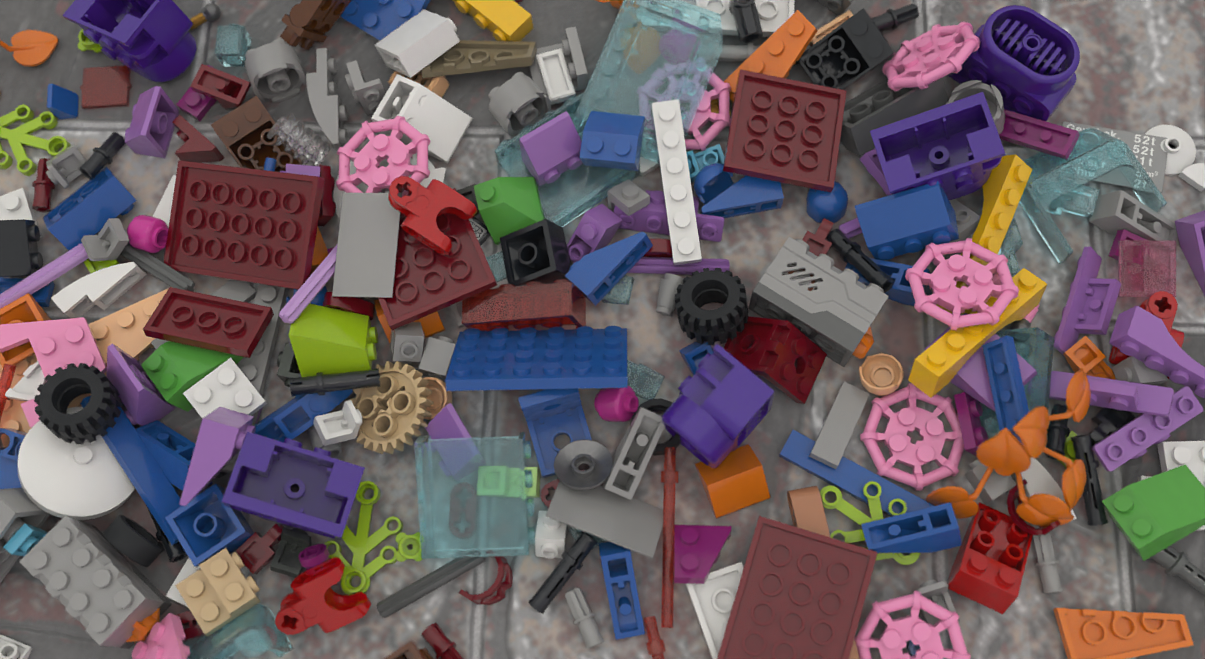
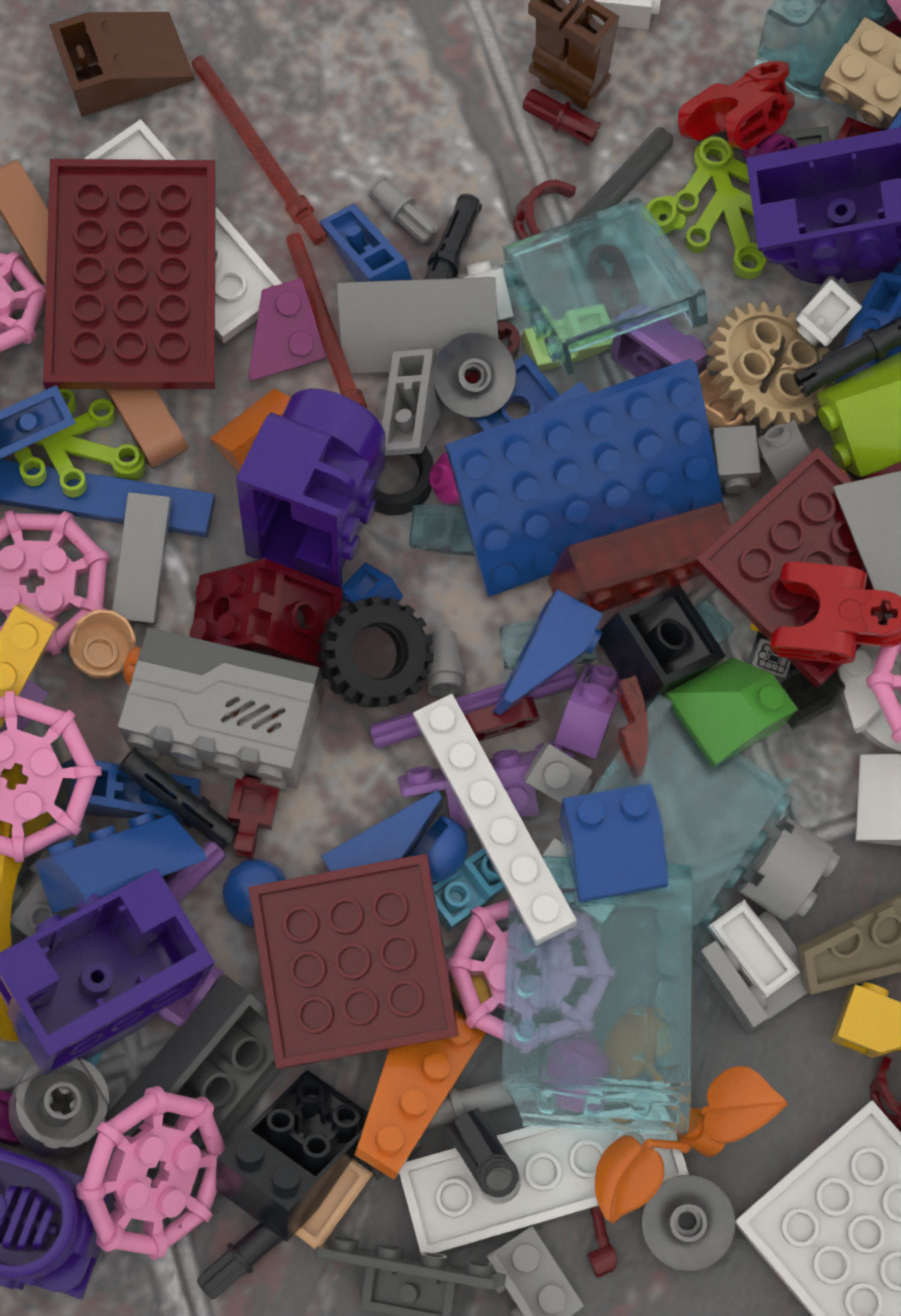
camera: 155 degrees right, 0 degrees up
medium lavender slope [519,111,582,186] -> none
none -> clear red slope [616,675,649,779]

